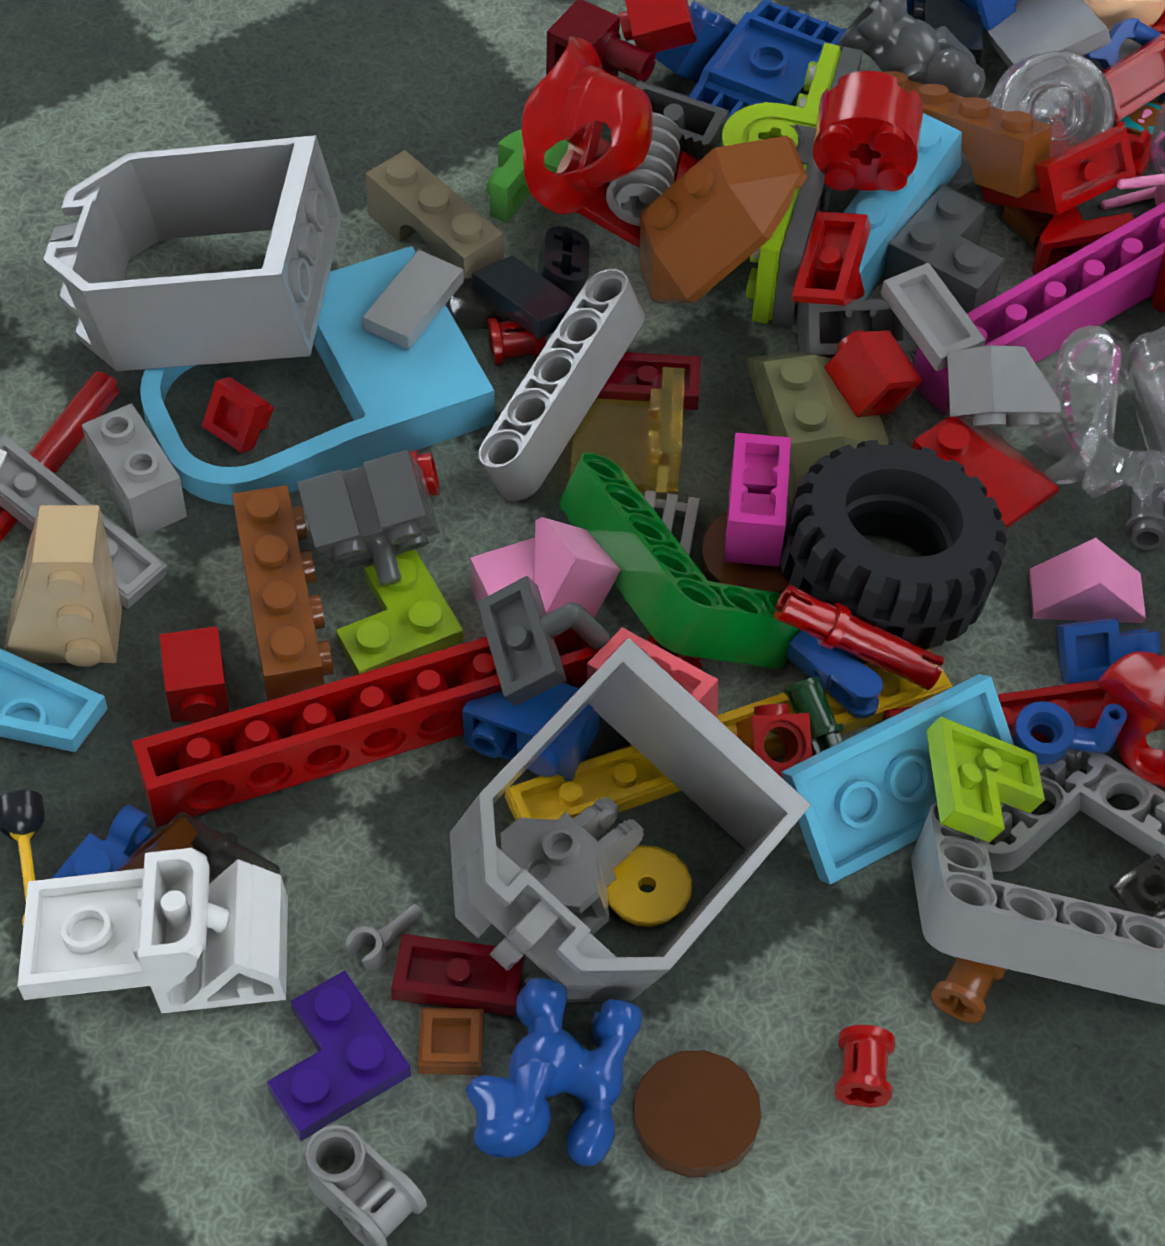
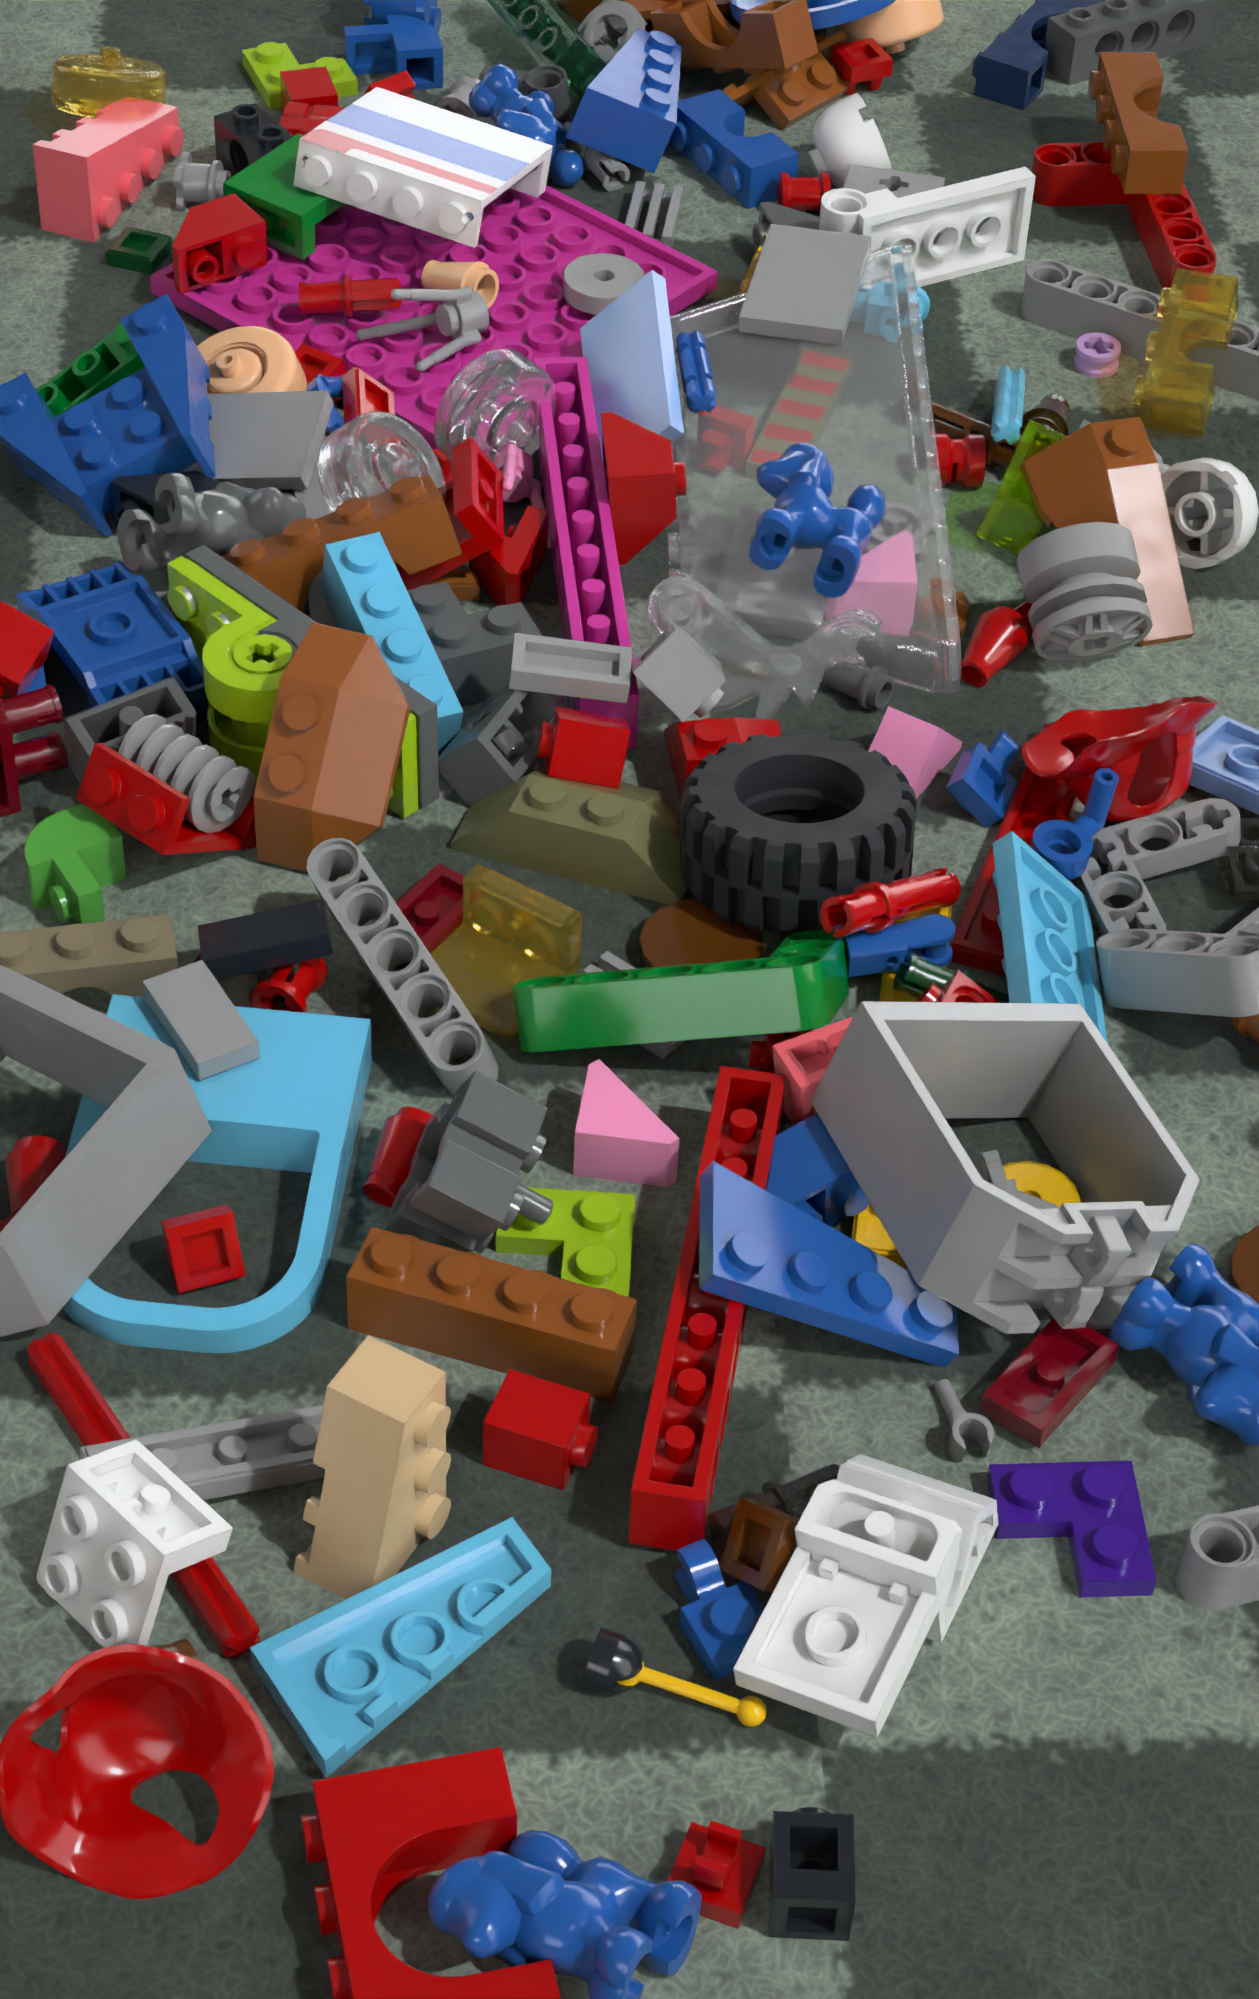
camera: 60 degrees left, 10 degrees down
light grey brick [82,403,187,539] -> none
dark orange tile [418,1007,484,1075] -> none
dark grey plate [477,576,609,707] -> none
red piece [521,36,653,214] -> none
bright pink slope [534,517,621,618] -> none
black beam [538,226,590,299] -> none
dark pink brick [724,433,791,567] -> none
red slope [791,211,871,306] -> none
red brick [813,71,923,192] -> none
lime plate [926,716,1045,843] -> none
none -> blue wing [699,1161,959,1367]

